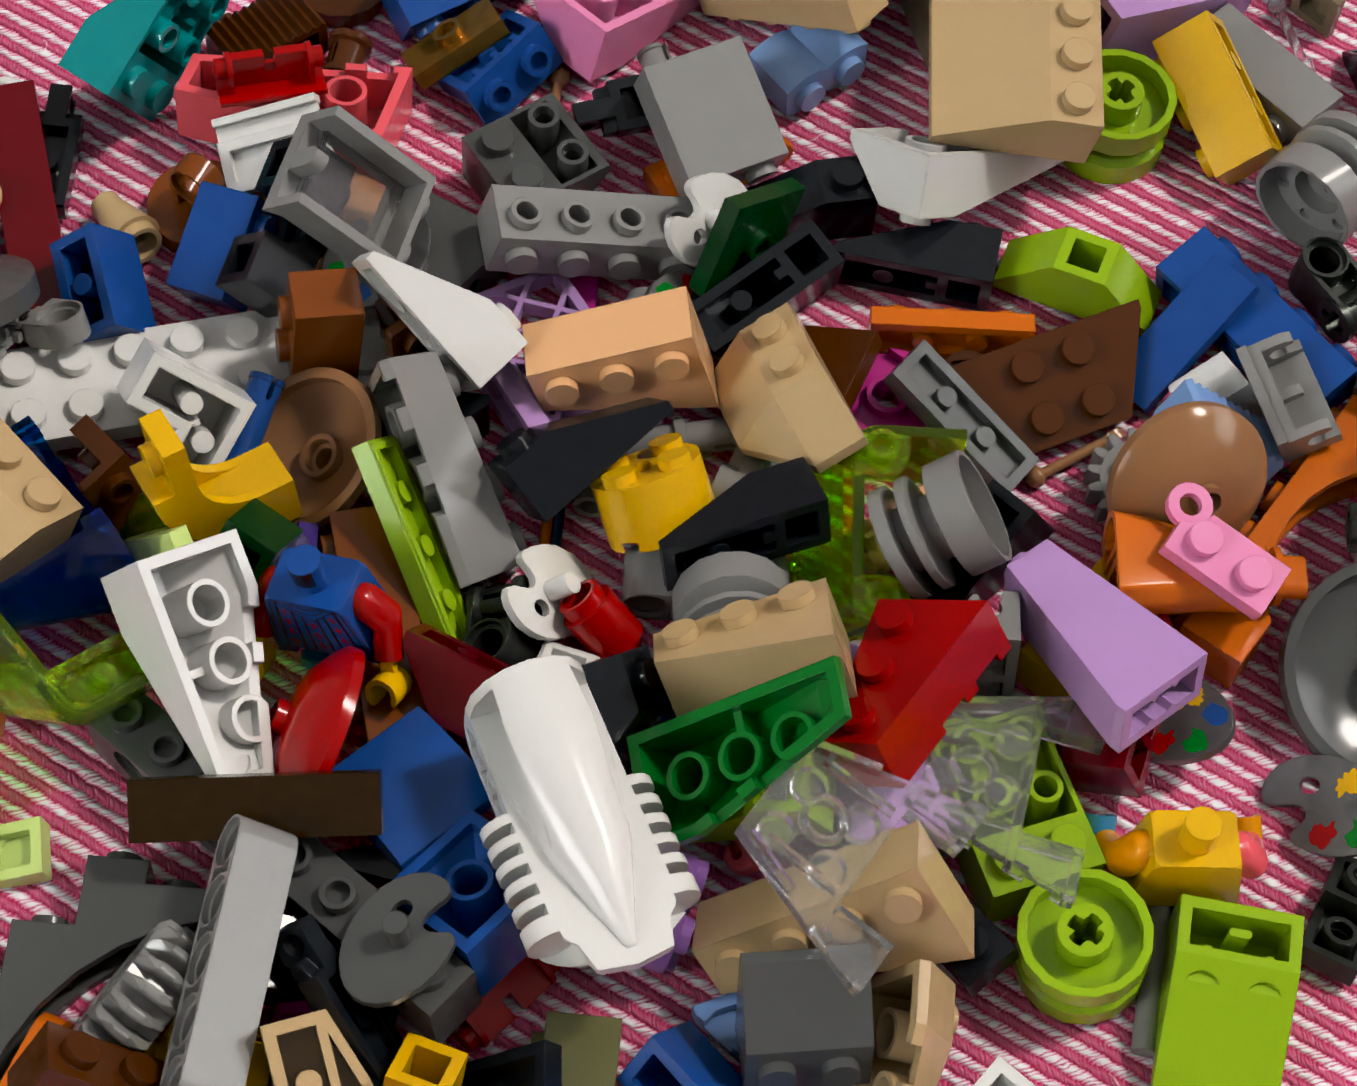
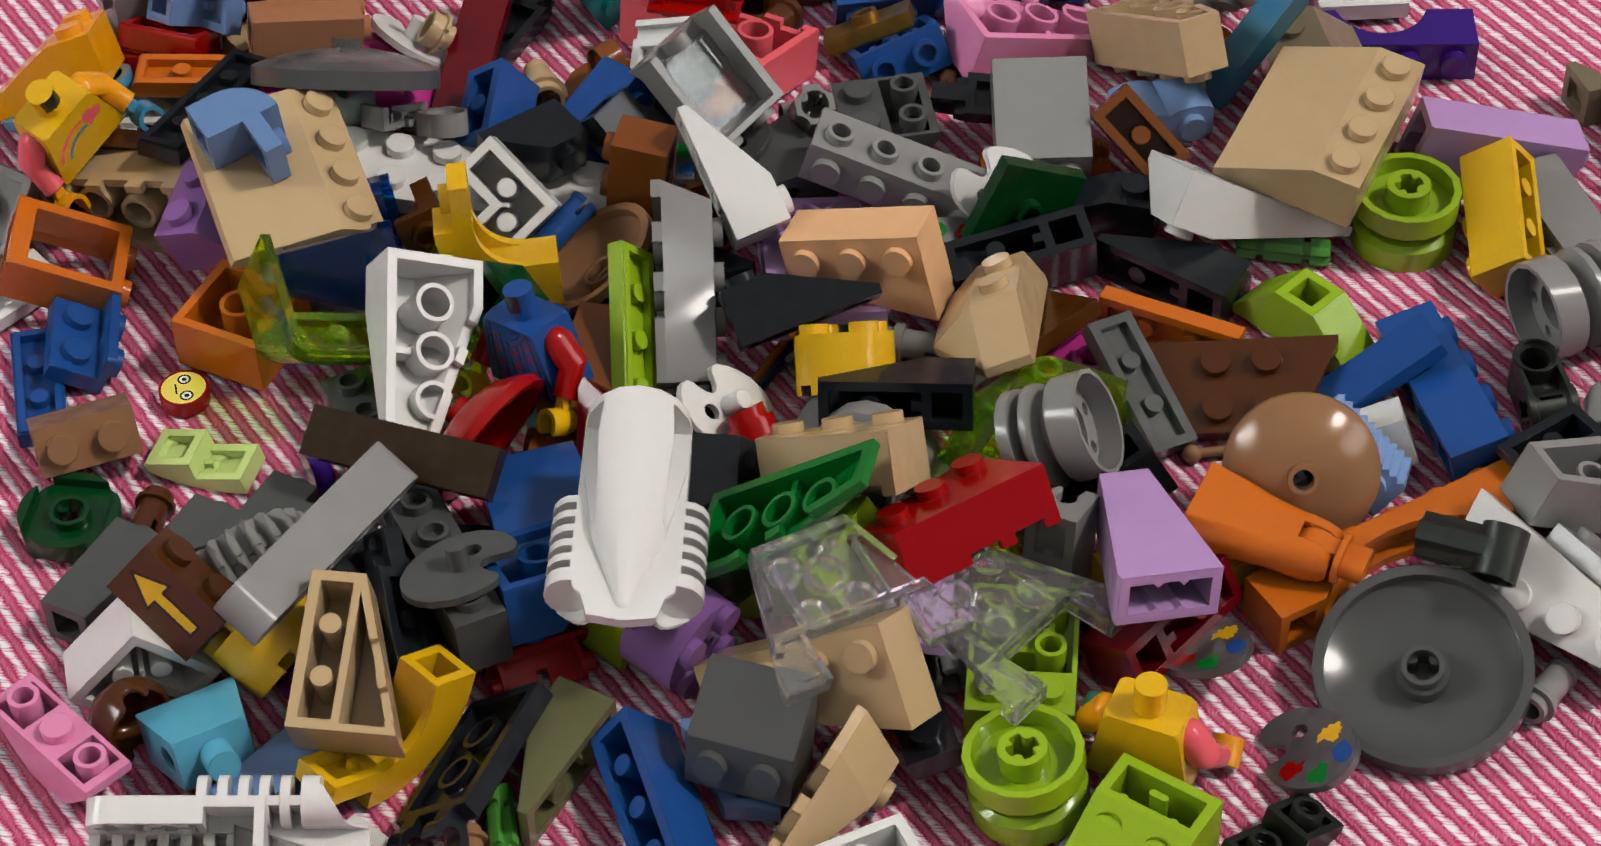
camera: 30 degrees right, 15 degrees down
bright pink hinge [1157,482,1292,621] -> none
light grey hinge [1235,331,1343,464] -> none
none -> dark purple tile [299,454,336,497]
none -> black slope [477,98,589,183]
none -> light grey piece [778,83,836,138]
none -> dark orange brick [1090,84,1191,176]
none -> bright green axle [1235,237,1331,267]

